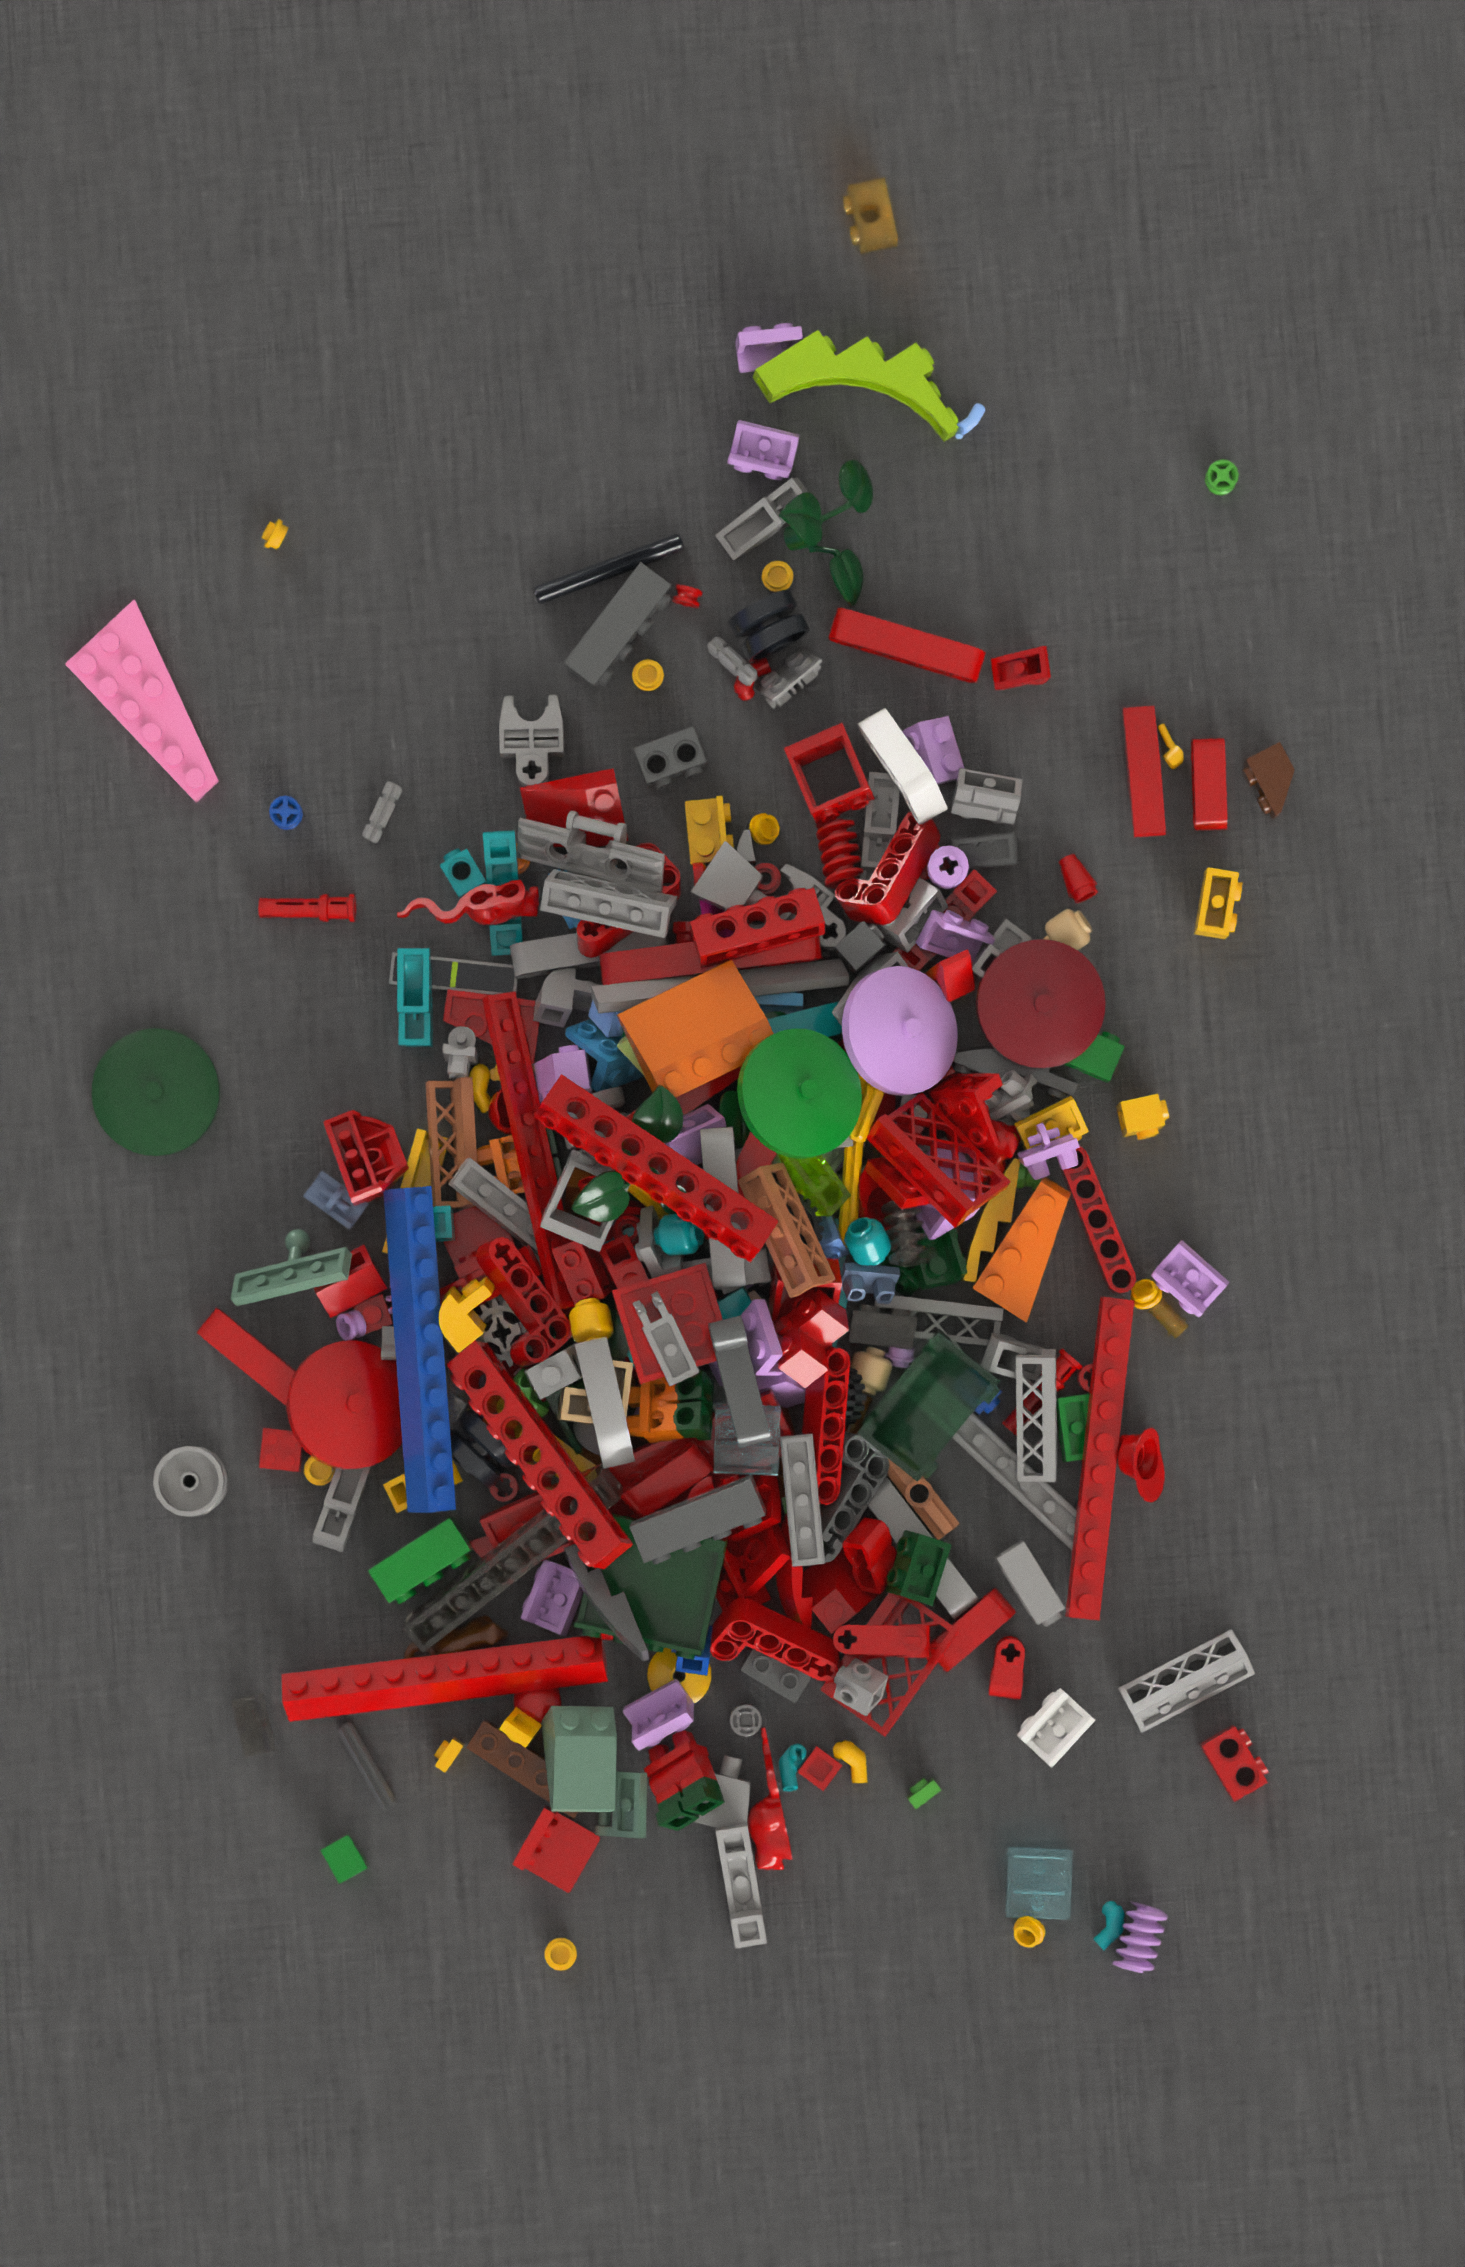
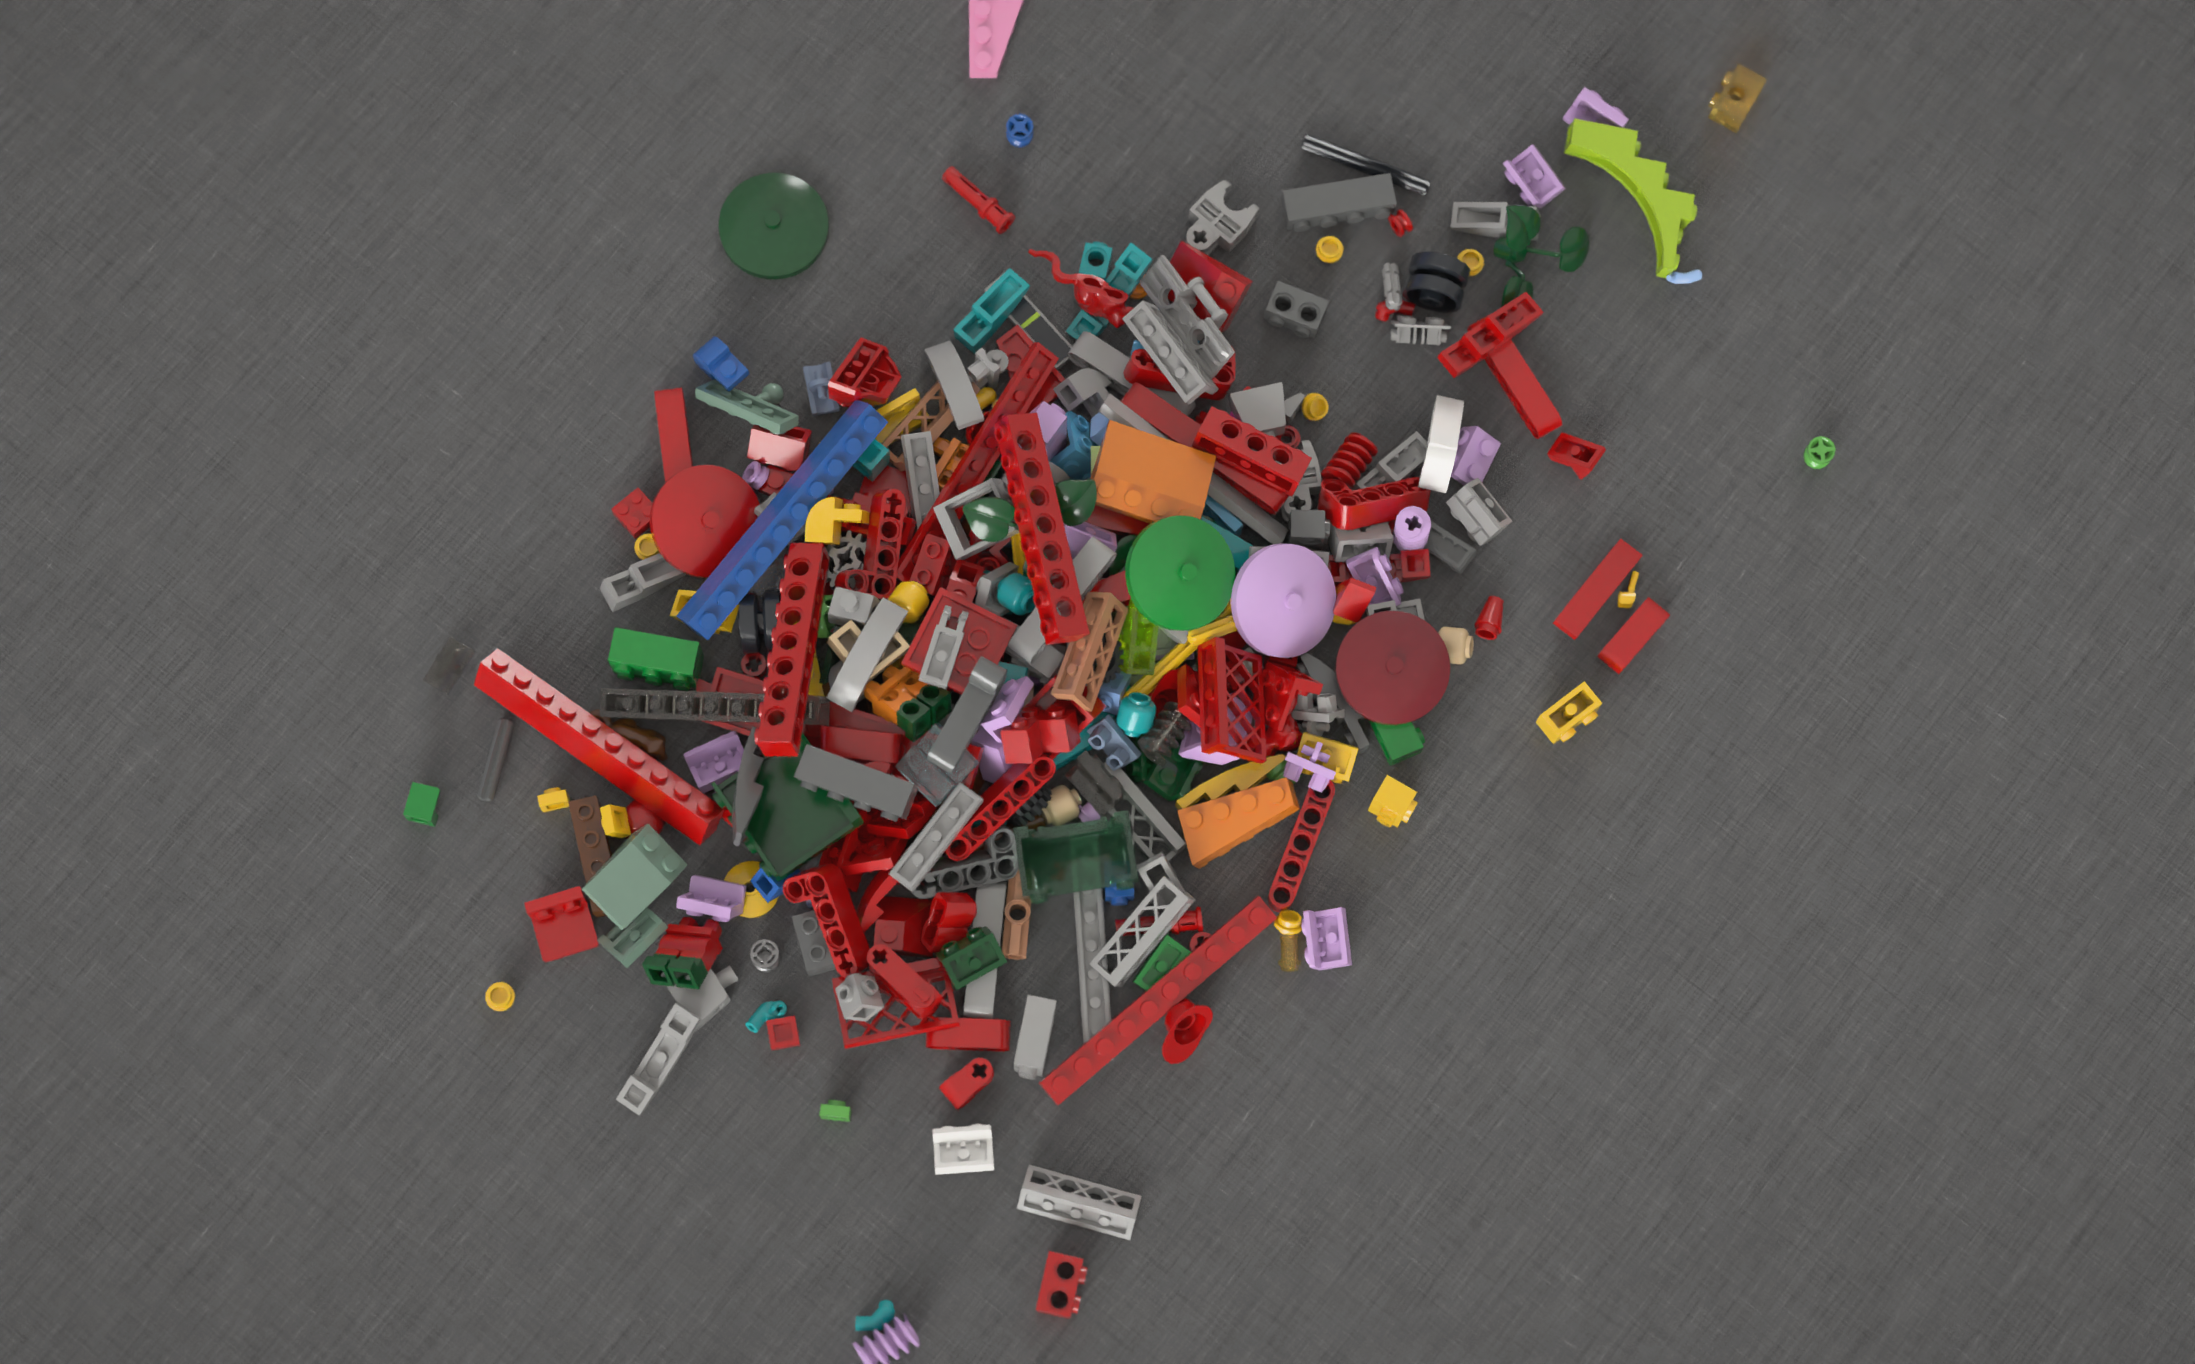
camera: 35 degrees right, 10 degrees down
light grey wheel [153,1446,229,1517] -> none
light grey axle [362,782,402,843] -> none
yellow bracket [685,796,734,866] -> none
red animal [747,1727,793,1870] -> none
red window [784,723,875,824] -> none
yellow arm [833,1740,867,1783] -> none
clear light blue slope [1005,1847,1072,1920] -> none
yellow plate [1013,1916,1045,1947] -> none
reddish brown slope [1242,742,1295,819] -> none
none -> blue brick [693,336,749,392]
none -> light grey slope [924,341,985,430]
none -> red slope [1437,292,1544,379]

